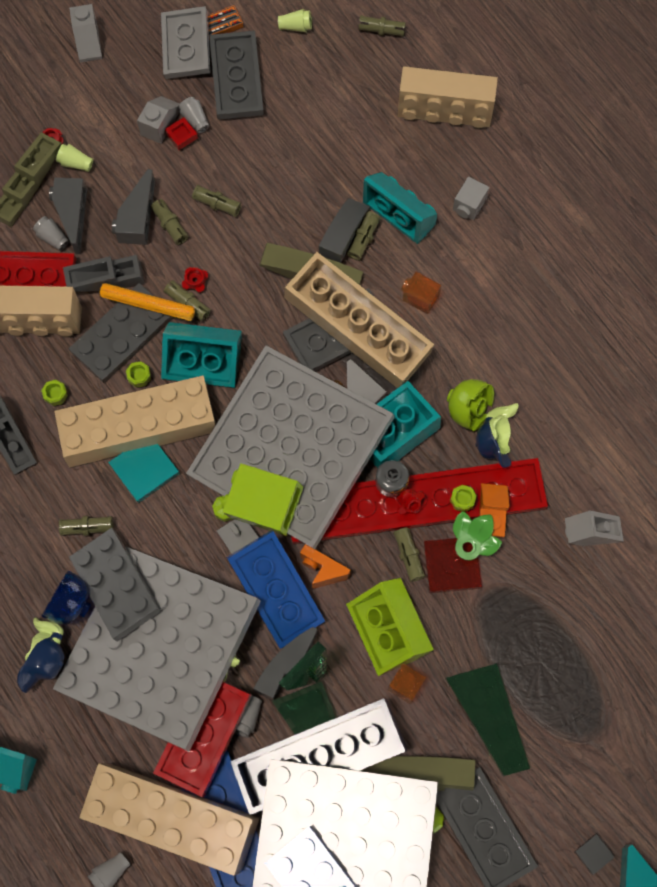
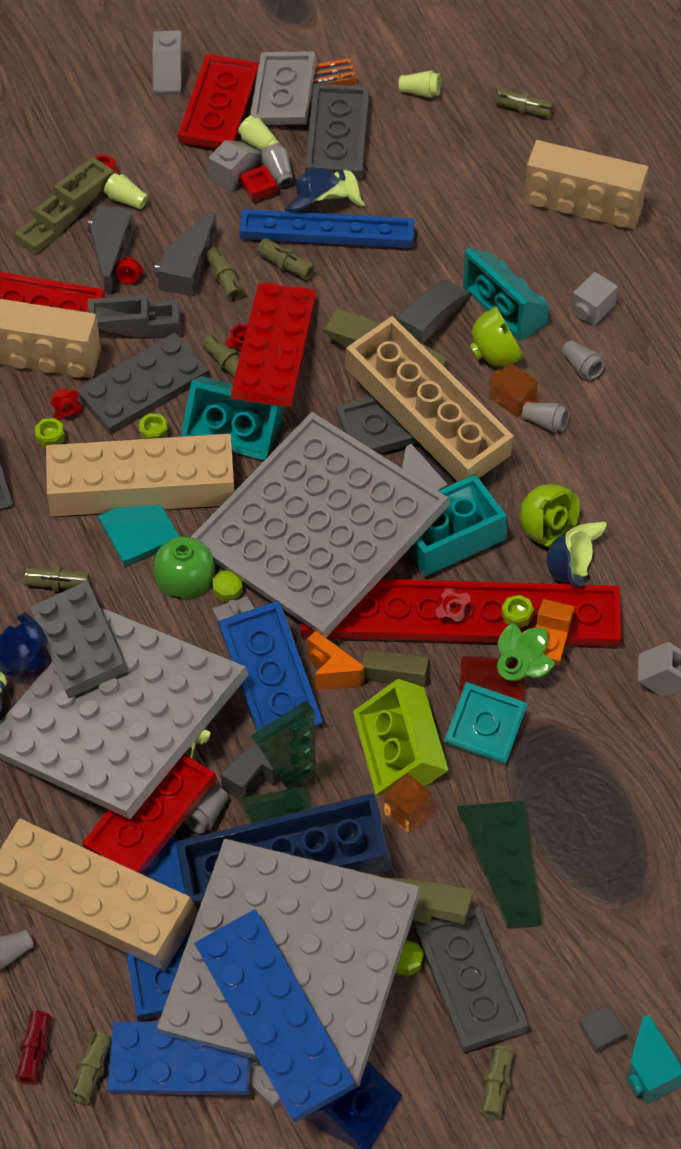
camera: 10 degrees right, 15 degrees down
light grey cone [33,216,69,251] -> none
light orange axle [100,283,195,321] -> none
lime brick [222,463,304,536] -> none
olive pin [347,211,381,261] -> none
dark grey head [375,460,409,497] -> none
olive pin [393,528,426,582] -> none
none -> red plate [50,389,82,420]
none -> red plate [115,257,143,285]
none -> bright green cylinder [153,536,216,600]
none -> red plate [177,54,259,149]
none -> red plate [231,282,316,407]
none -> yellowish green cone [238,116,280,151]
none -> blue plate [239,209,415,248]
none -> dark blue hair [284,167,365,212]
none -> olive slope [362,649,429,687]
none -> teal tile [444,682,527,765]
none -> lime cylinder [470,306,525,367]
none -> light grey cone [522,401,569,433]
none -> light grey cone [561,340,605,380]

